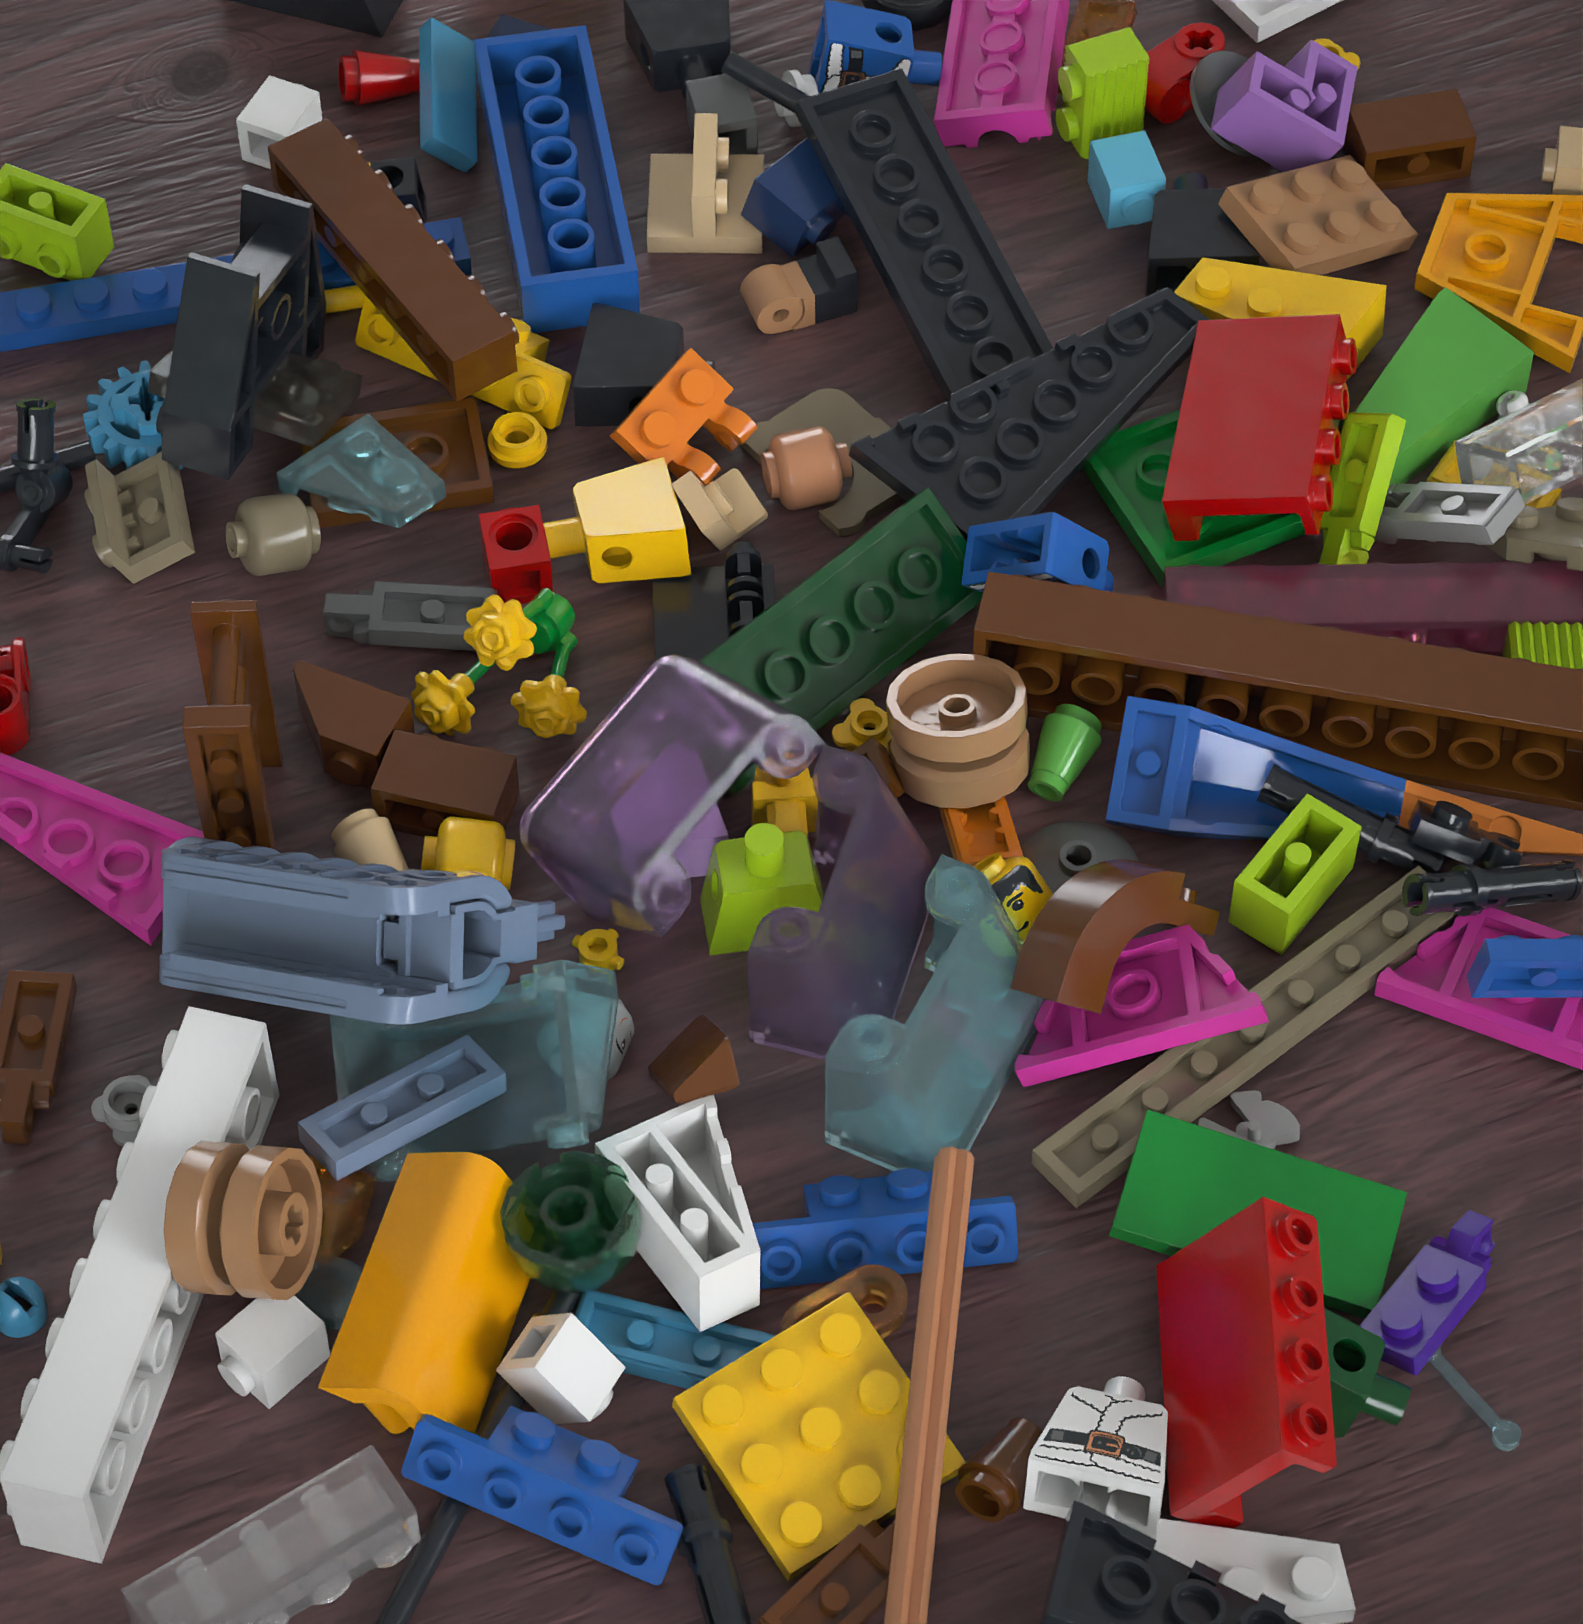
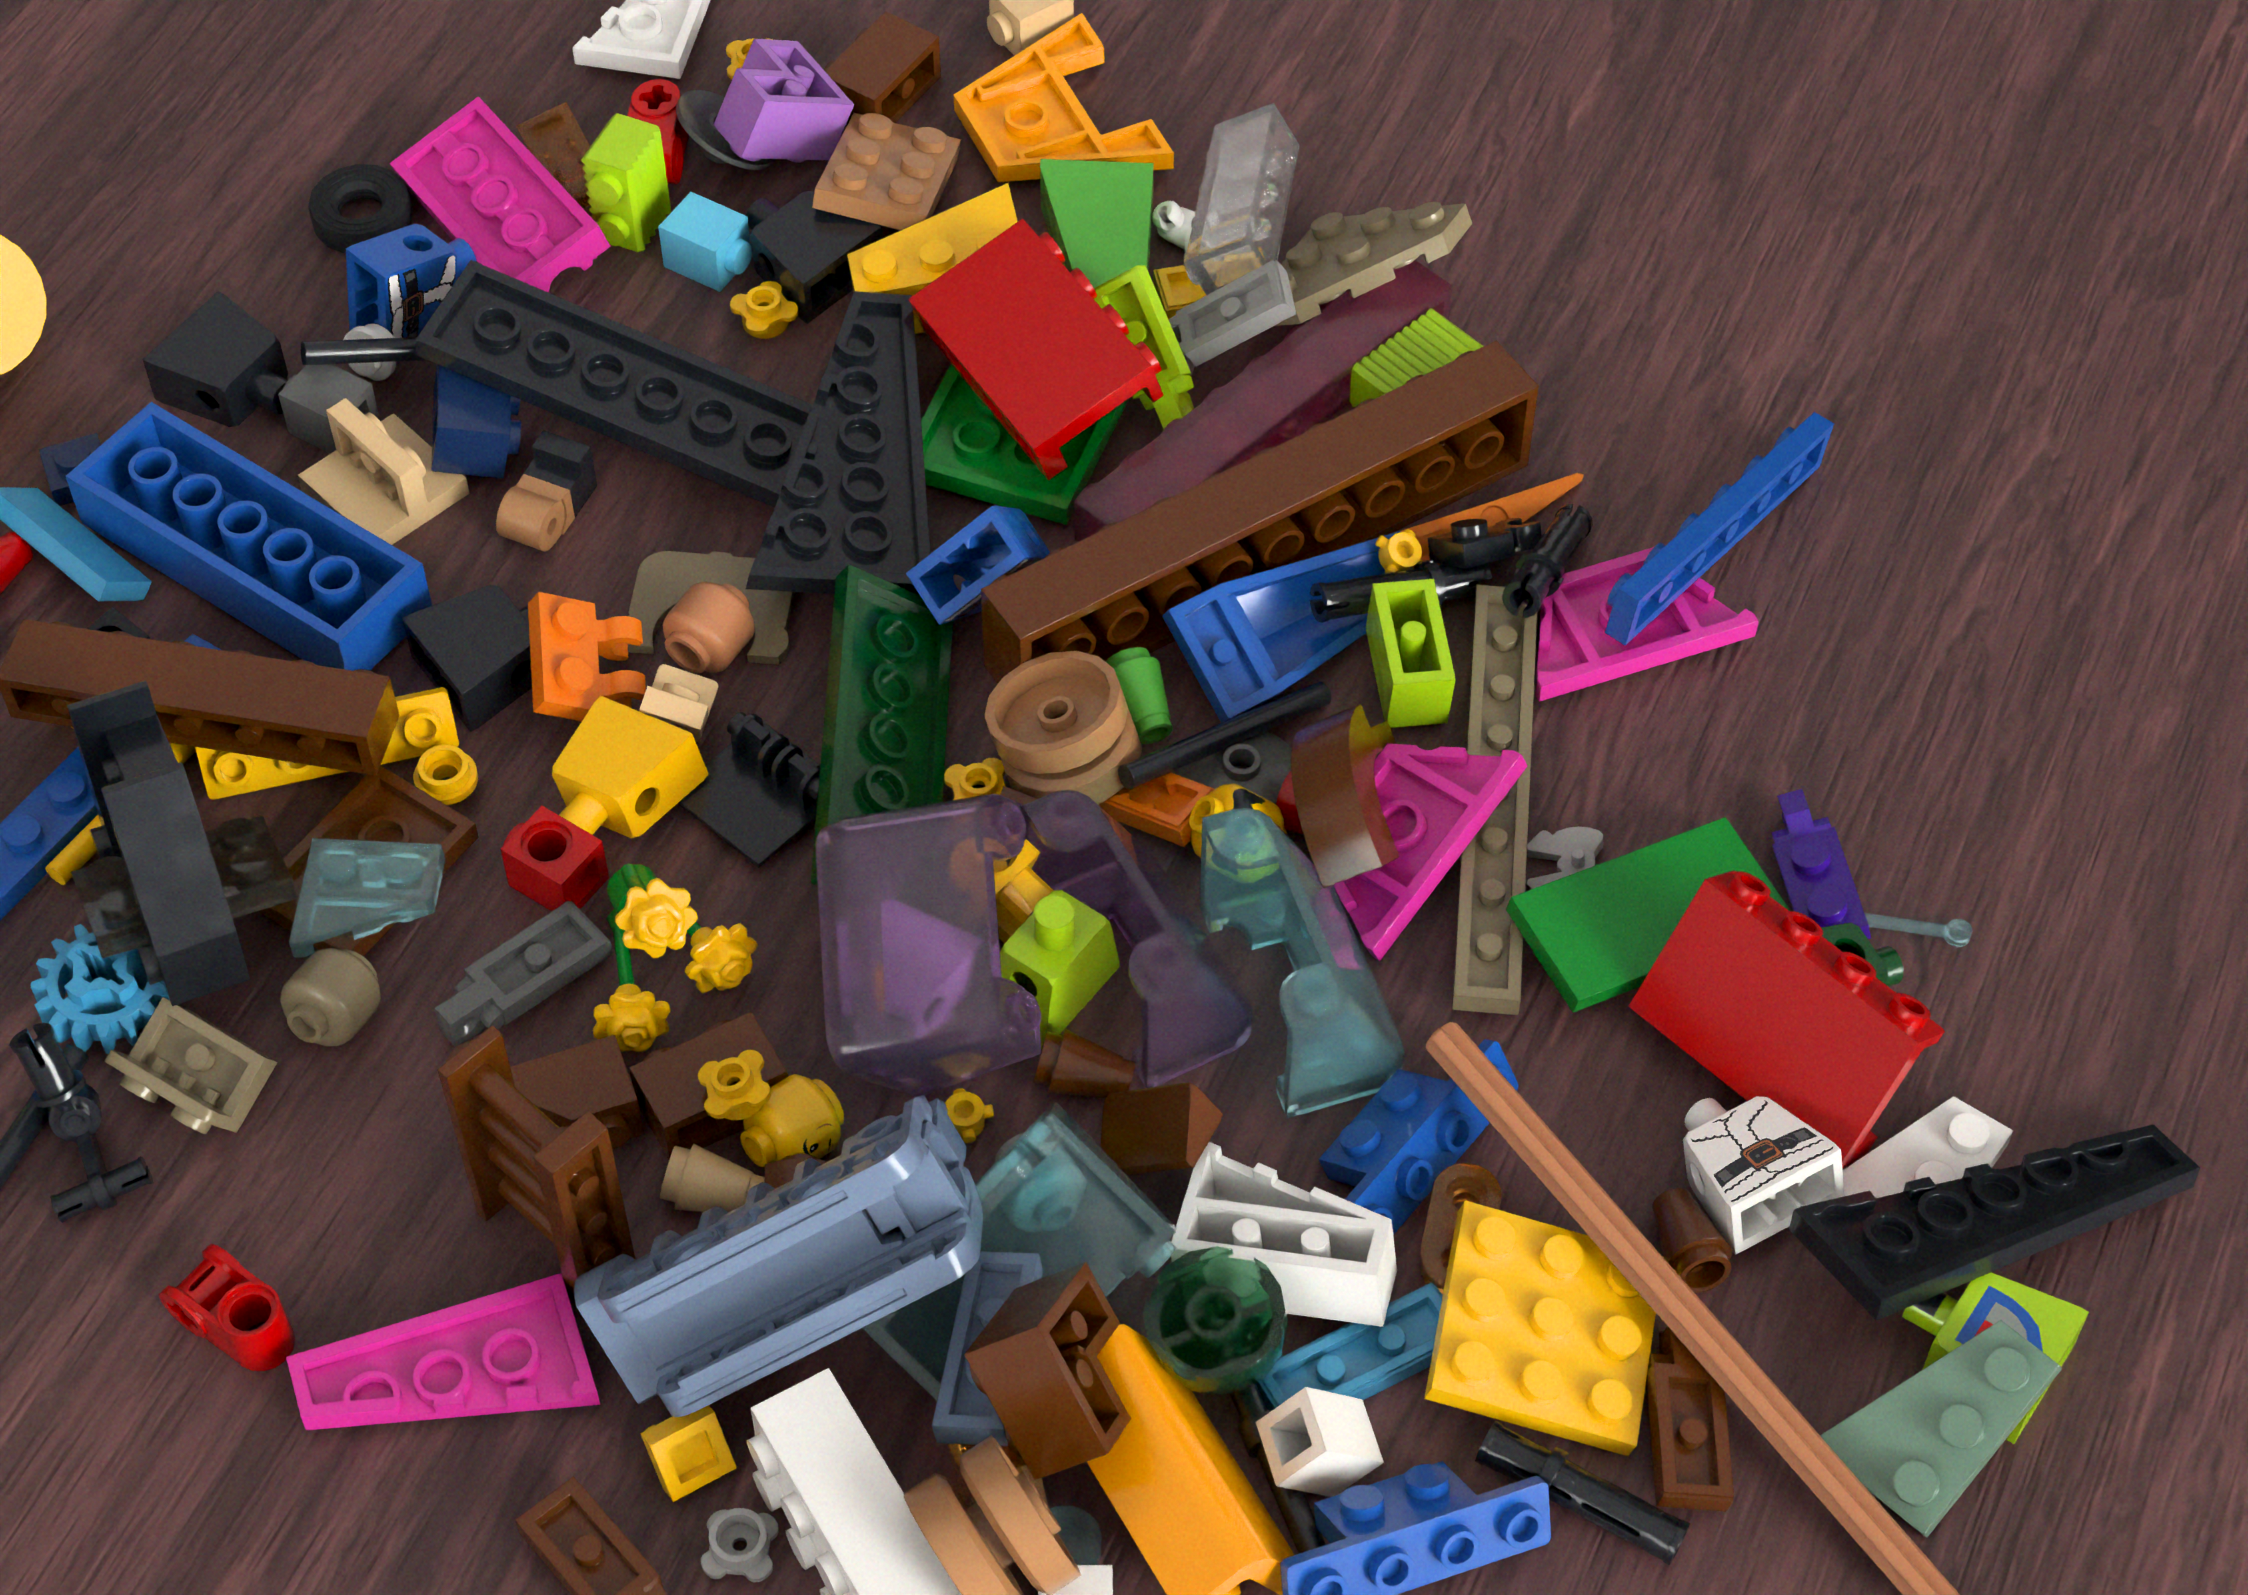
camera: 45 degrees left, 0 degrees up
none -> yellow tile [640,1405,737,1502]
none -> yellow plate [698,1050,771,1120]
none -> yellow plate [730,281,798,339]
none -> reddish brown brick [964,1261,1131,1480]
none -> reddish brown cone [1033,1029,1136,1098]
none -> black bar [1118,682,1331,789]
none -> yellow piece [1375,529,1423,573]

